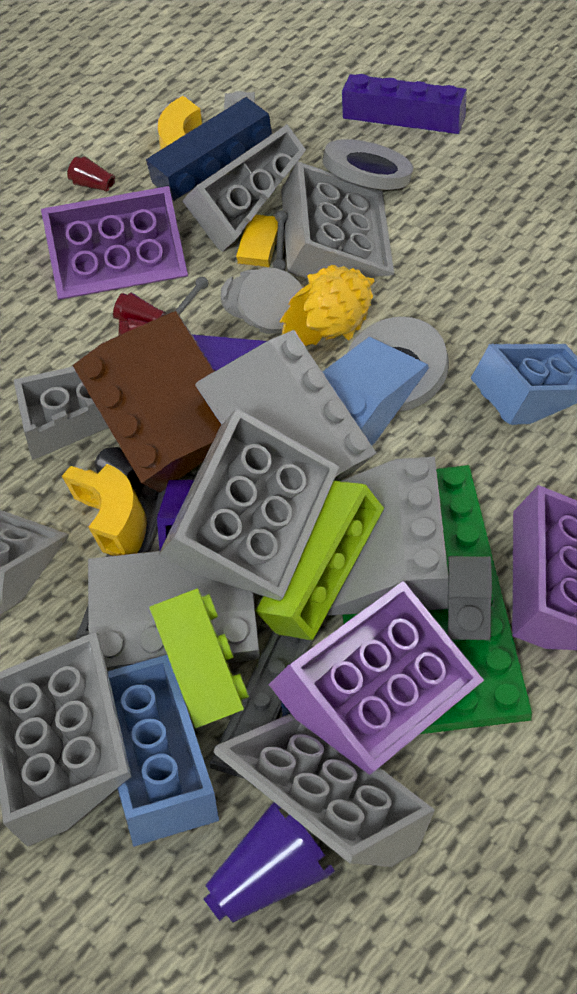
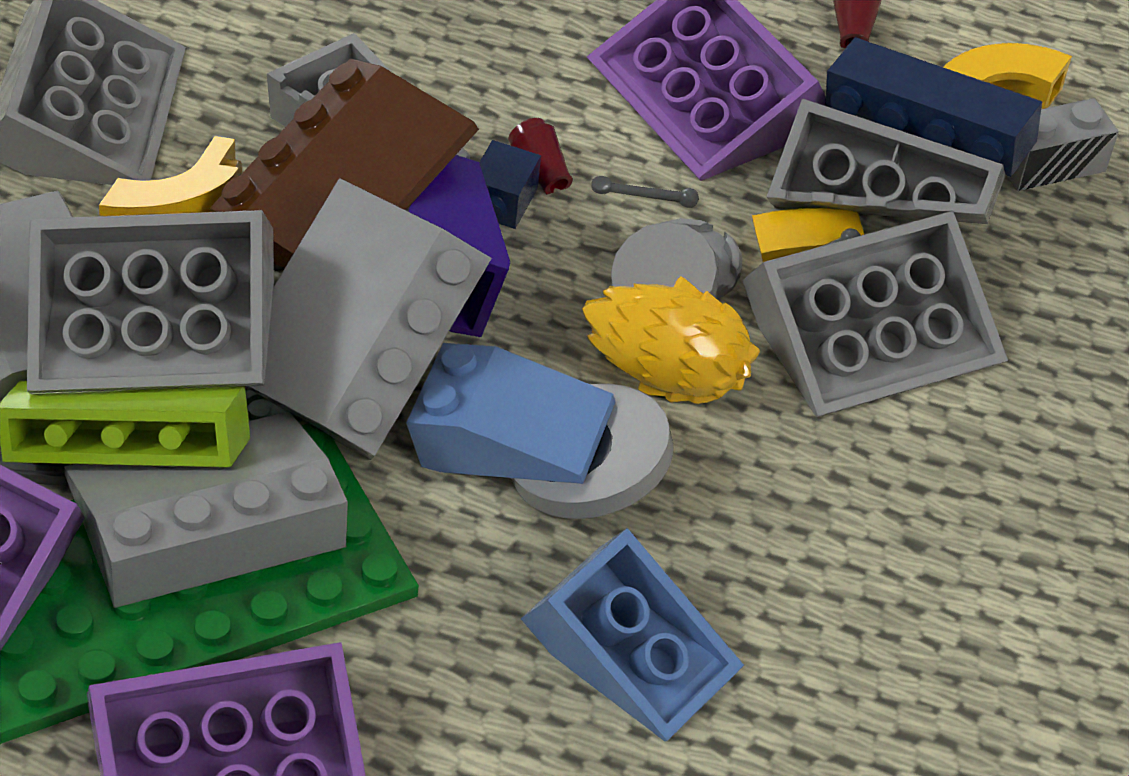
camera: 60 degrees right, 0 degrees up
dark red cone [113,292,166,322] -> none
light grey piece [322,139,413,190] -> none
dark grey brick [448,556,492,640] -> none

